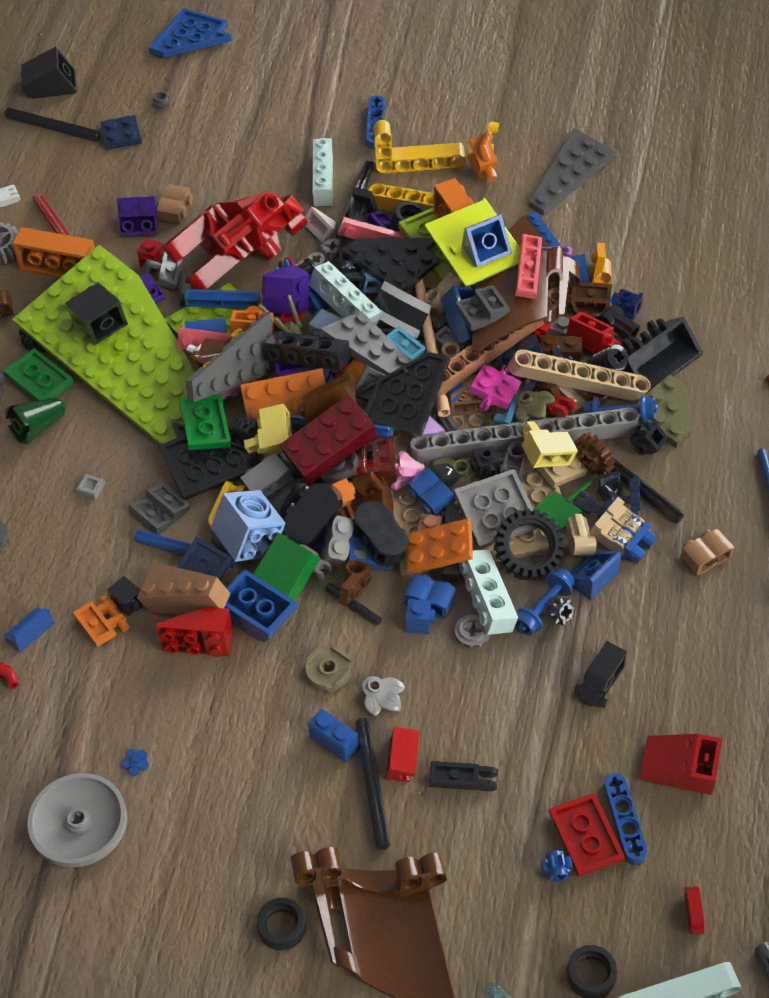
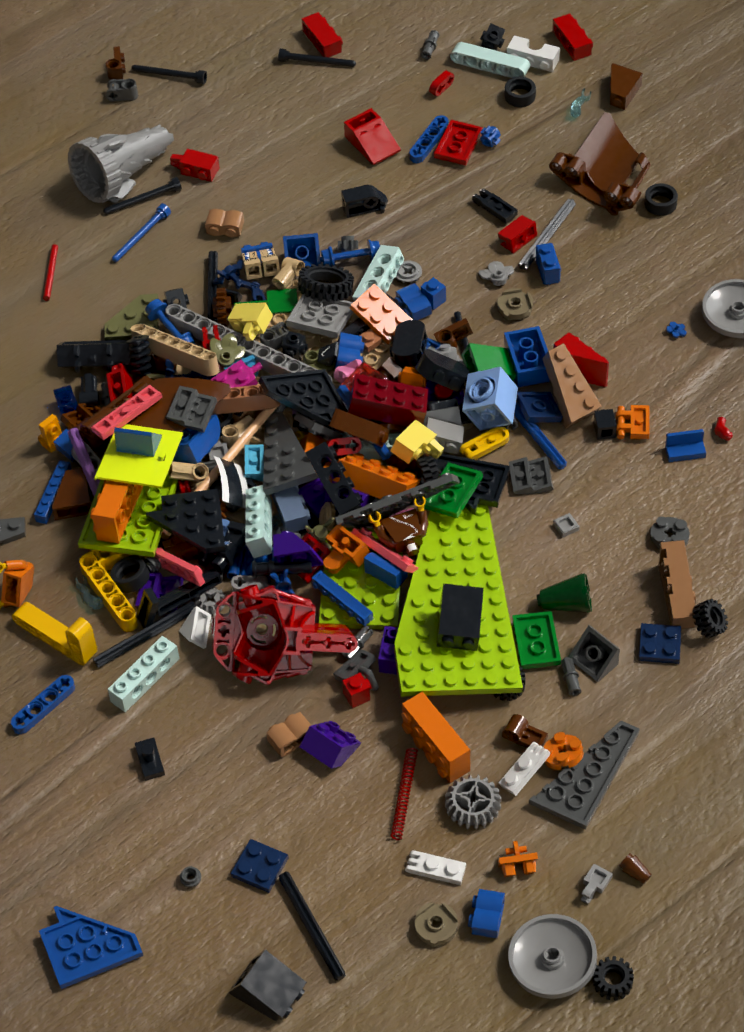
camera: 140 degrees left, 0 degrees up
none -> black tile [135,737,165,781]

